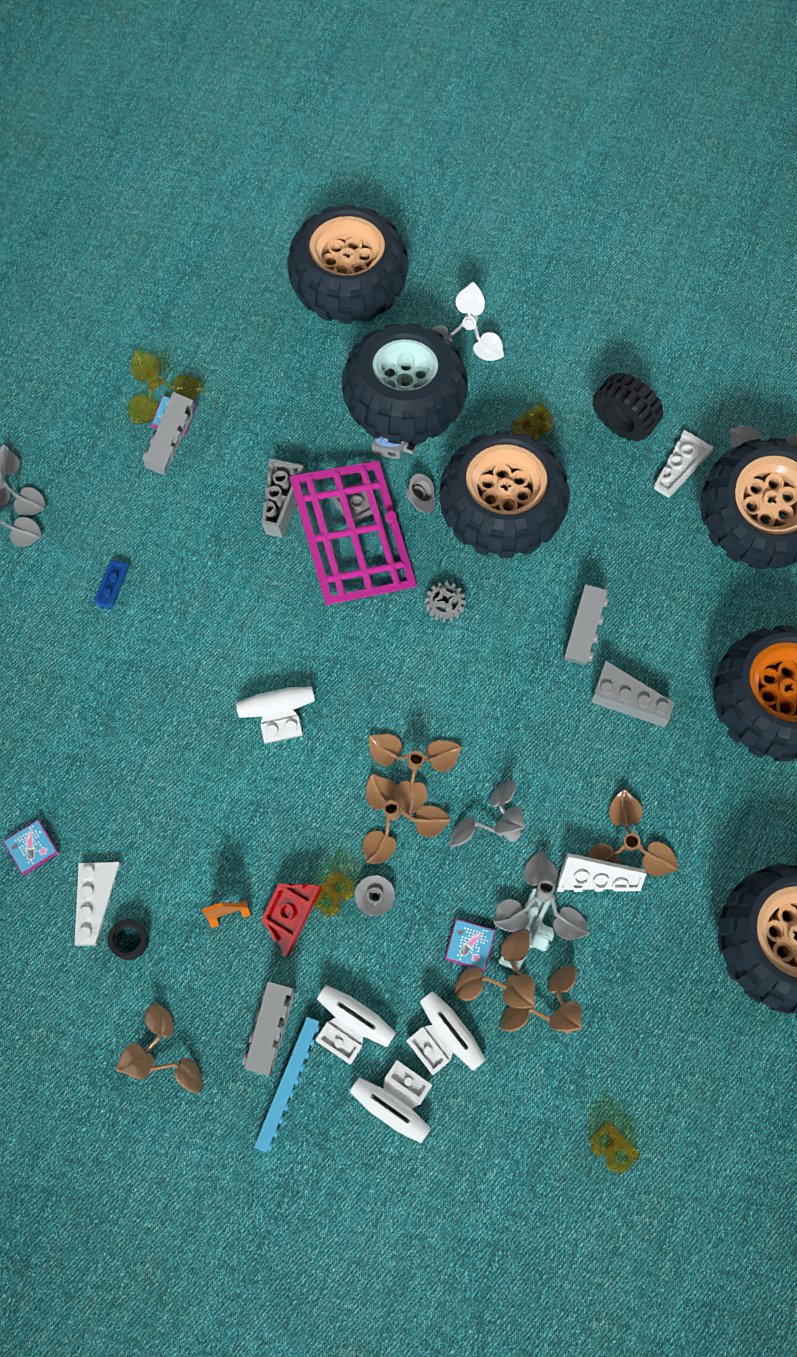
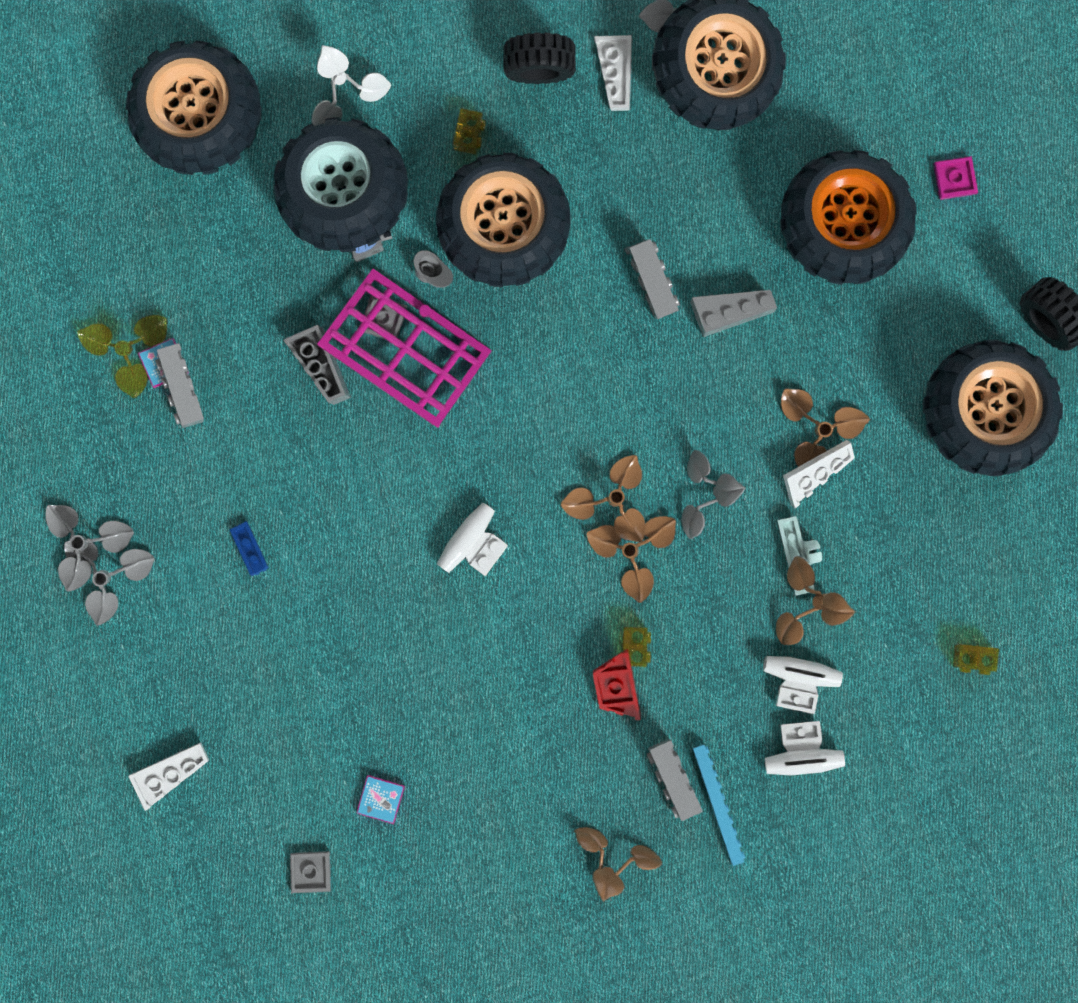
camera: 35 degrees left, 15 degrees up
white wing [74,862,121,946] -> none
black tyre [107,919,149,960] -> none
orange flag [202,900,251,928] -> none
white plate [315,985,396,1065] -> none
light grey dish [355,875,395,916] -> none
light grey gear [425,582,466,623] -> none
medium azure tile [445,919,495,971] -> none
light grey plant [493,851,589,940] -> none
medium nougat plant [500,965,582,1033] -> none

